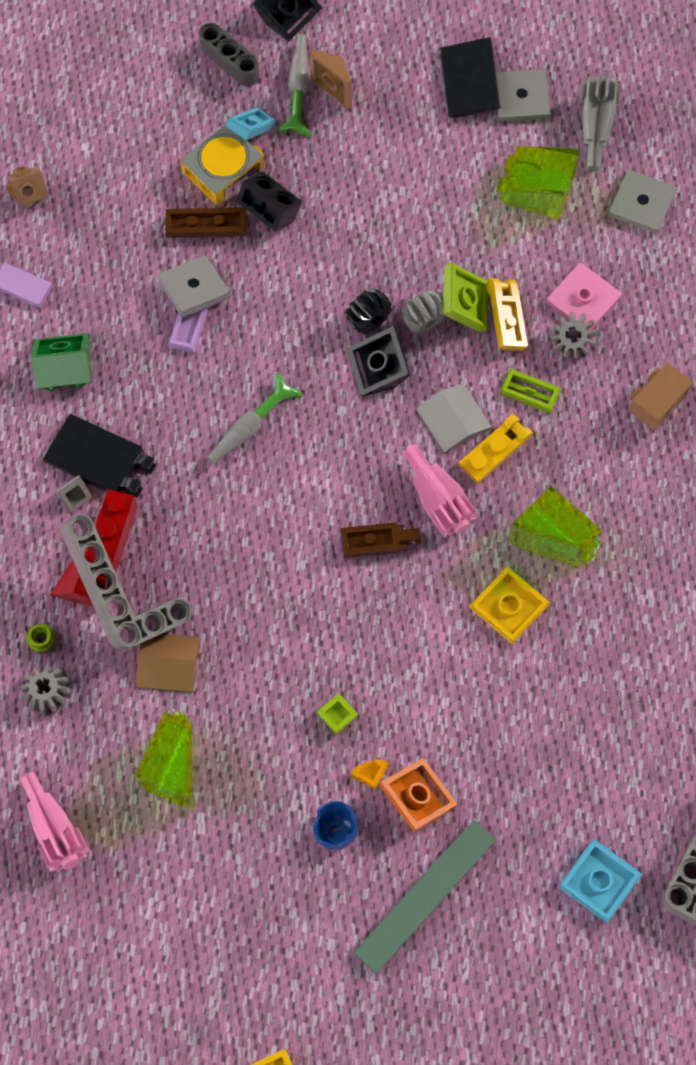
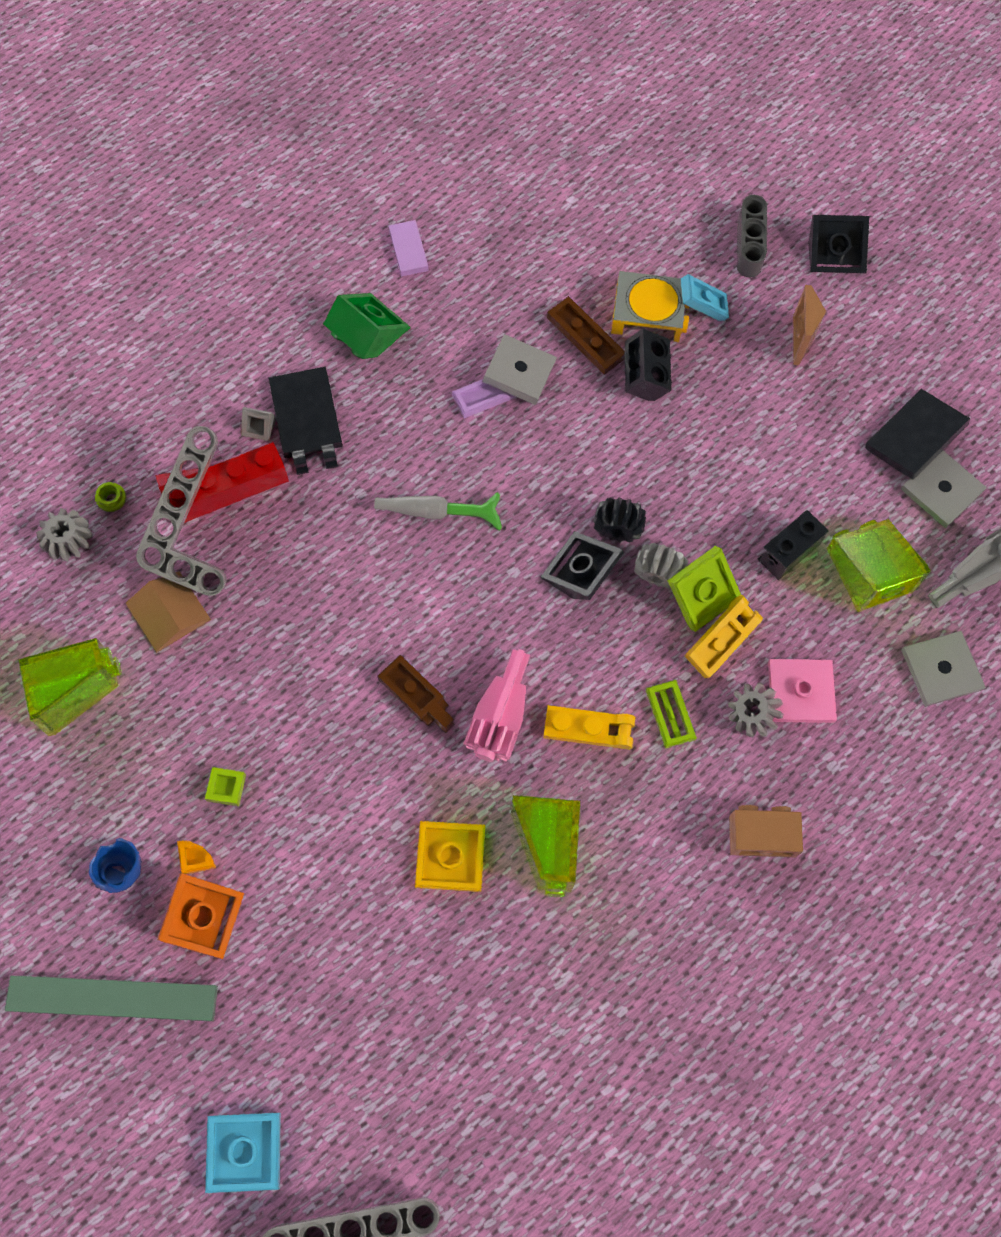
camera: 45 degrees right, 0 degrees up
medium nougat brick [6,166,49,207] -> none
piece [278,34,311,137] -> none
light grey slope [417,383,492,454] -> none
none -> black hinge [757,510,829,580]

